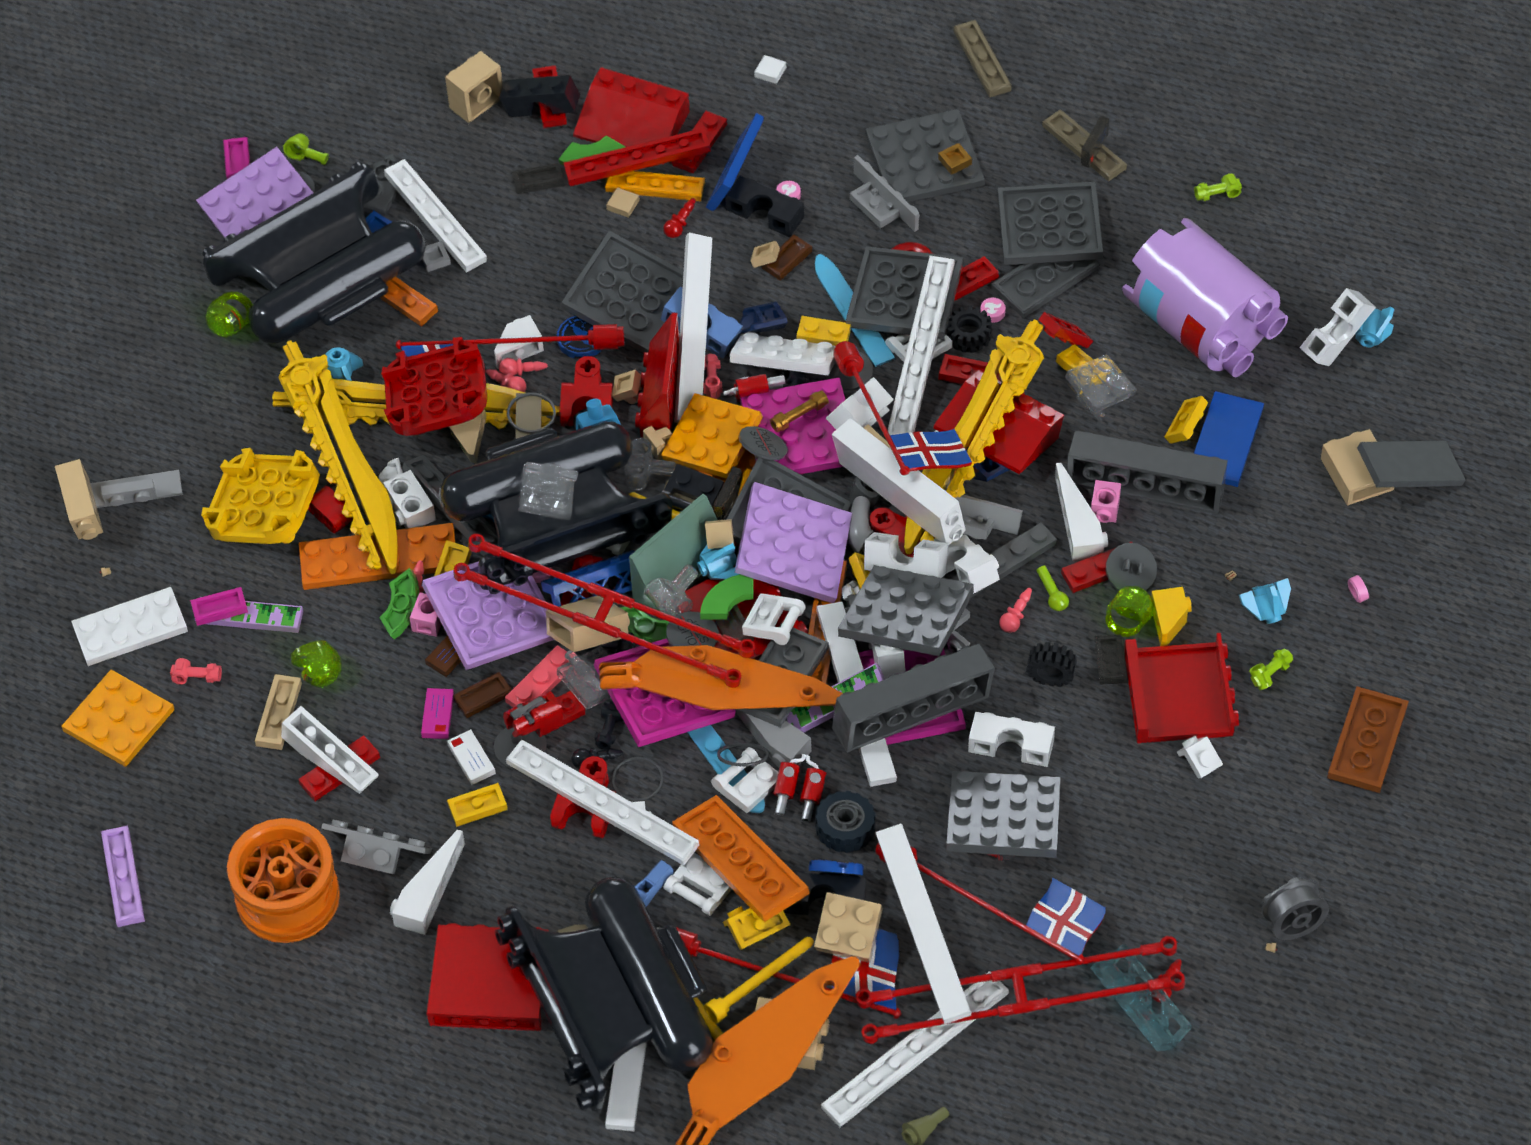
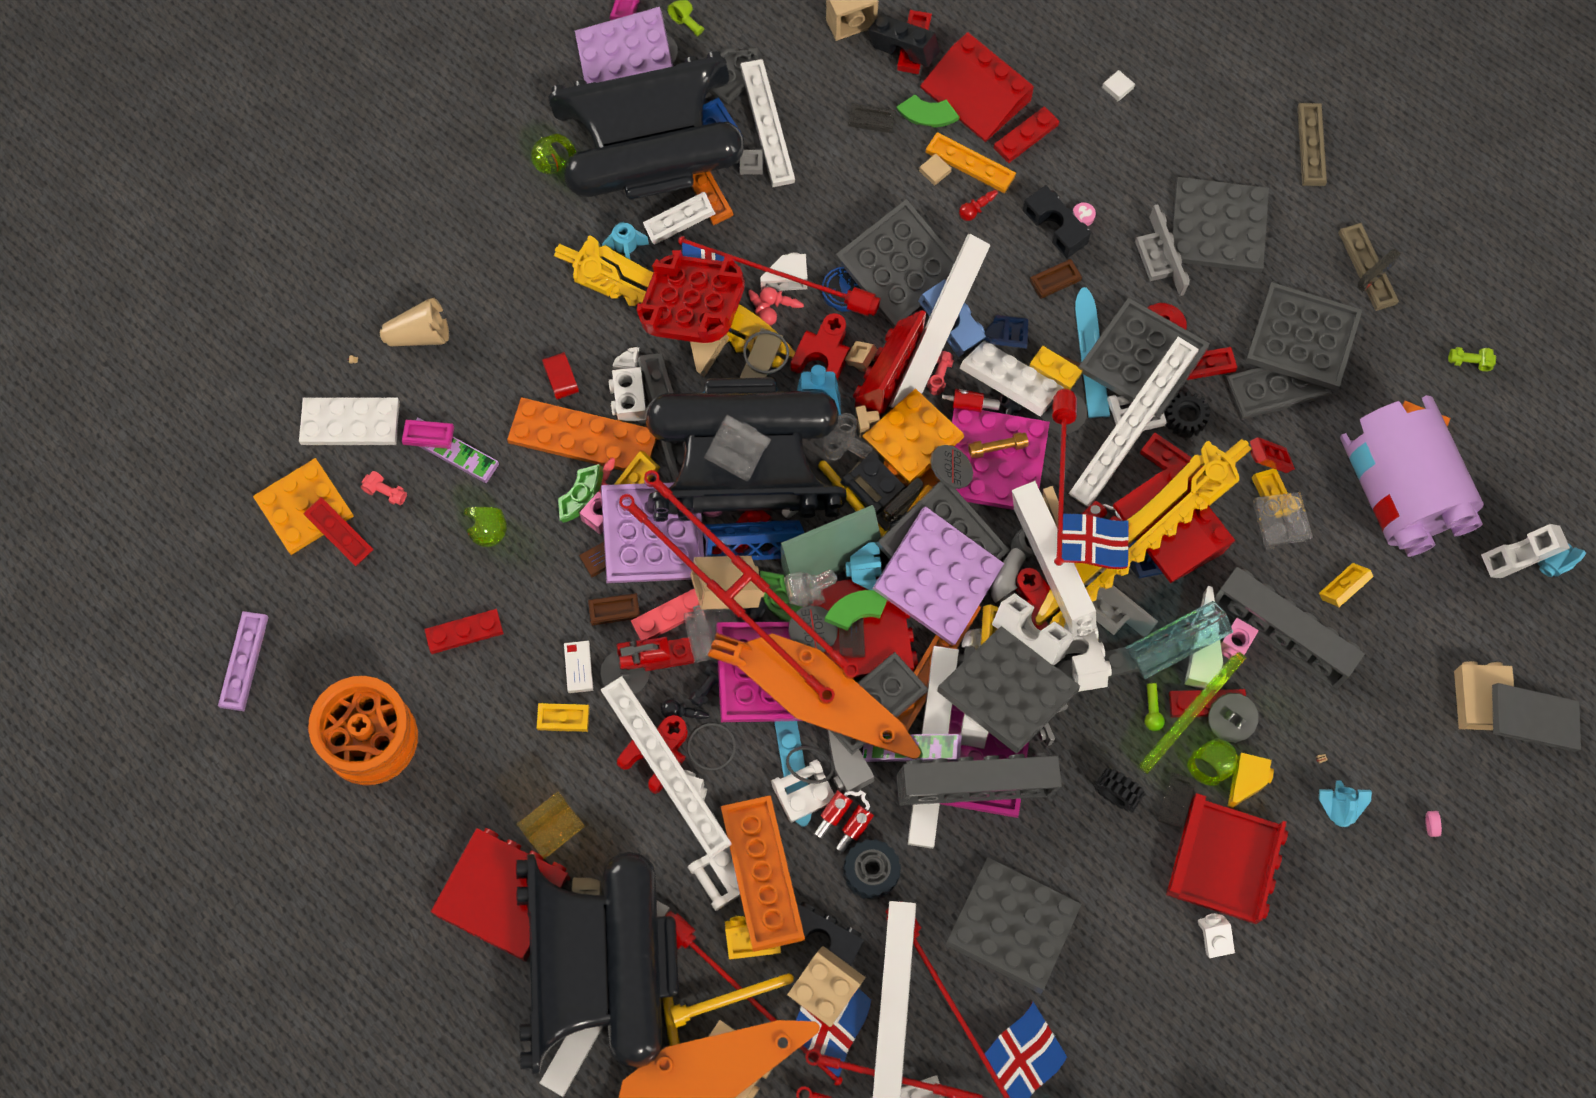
camera: 20 degrees right, 15 degrees up
tan brick [55,459,104,540] -> none
light grey bracket [90,470,183,508] -> none
yellow plate [201,448,320,544] -> none
tan plate [255,674,302,750] -> none
yellow piece [279,341,397,574] -> none
white slope [281,706,379,794] -> none
light grey bracket [322,819,432,874] -> none
white slope [390,830,465,935] -> none
dark pink tile [421,688,454,739] -> none
red plate [564,128,711,186] -> none
medium blue bar [635,860,674,906] -> none
tan tile [705,519,735,549] -> none
blue tile [706,113,764,211] -> none
white plate [742,593,806,645] -> none
tan tile [751,241,780,268] -> none
blue tile [809,860,864,876] -> none
white arch [826,377,894,430] -> none
pearl gold plate [938,143,972,175] -> none
white arch [968,712,1055,767] -> none
bright pink tile [980,298,1005,323] -> none
coral bar [999,588,1032,633] -> none
blue tile [1194,391,1264,487] -> none
lime bar [1249,649,1293,690] -> none
dark orange plate [1327,686,1409,793] -> none
none -> red plate [303,497,374,567]
none -> tan cone [380,298,449,346]
none -> clear yellow bracket [517,791,585,859]
none -> white plate [643,191,715,245]
none -> clear light blue fence [1125,601,1233,679]
none -> clear neon green tile [1138,652,1246,774]

